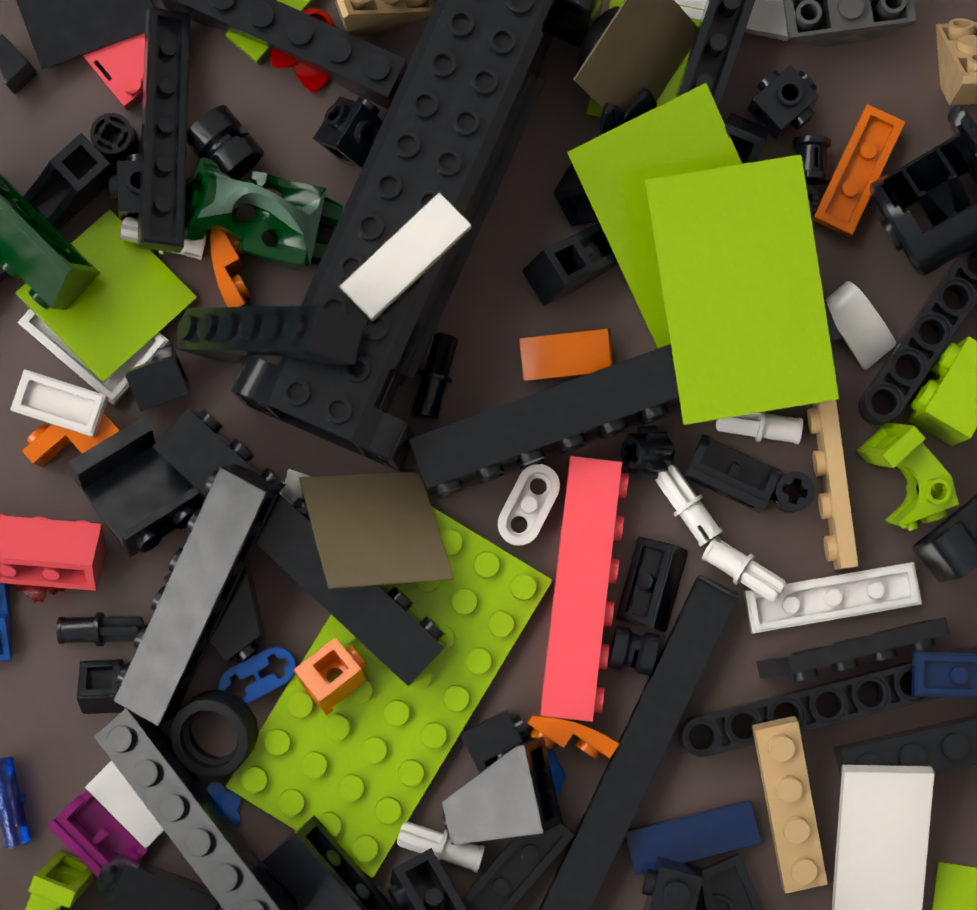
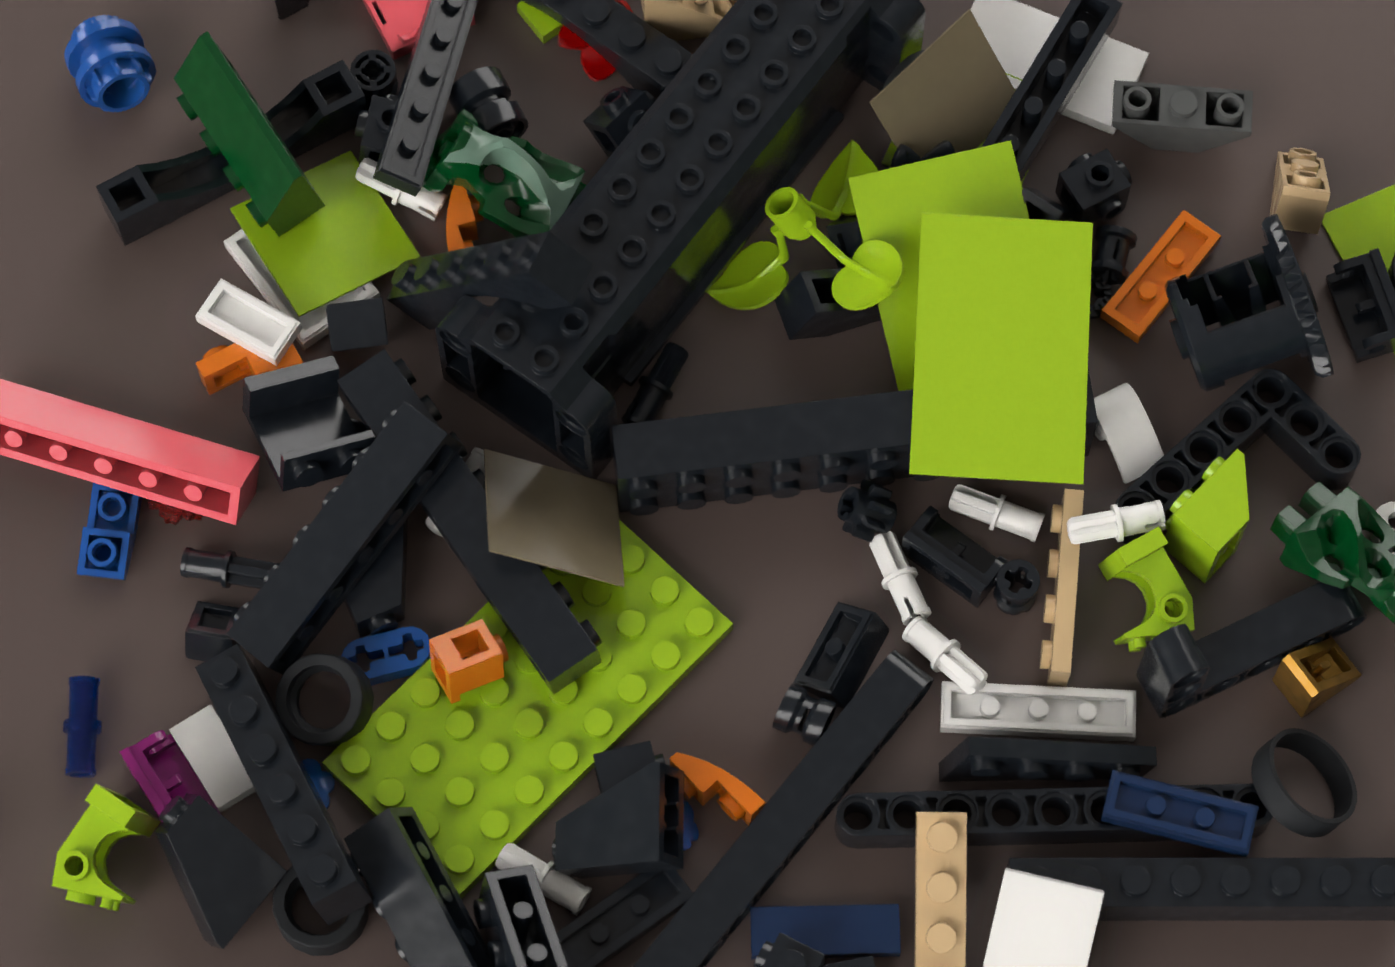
camera: 10 degrees right, 15 degrees down
white tile [340,192,471,321] -> none
white plate [498,464,560,546] -> none
orange slope [519,328,614,381] -> none
coral brick [540,456,629,722] -> none
none -> lime plant [707,140,904,311]
none -> white axle [1067,500,1166,544]

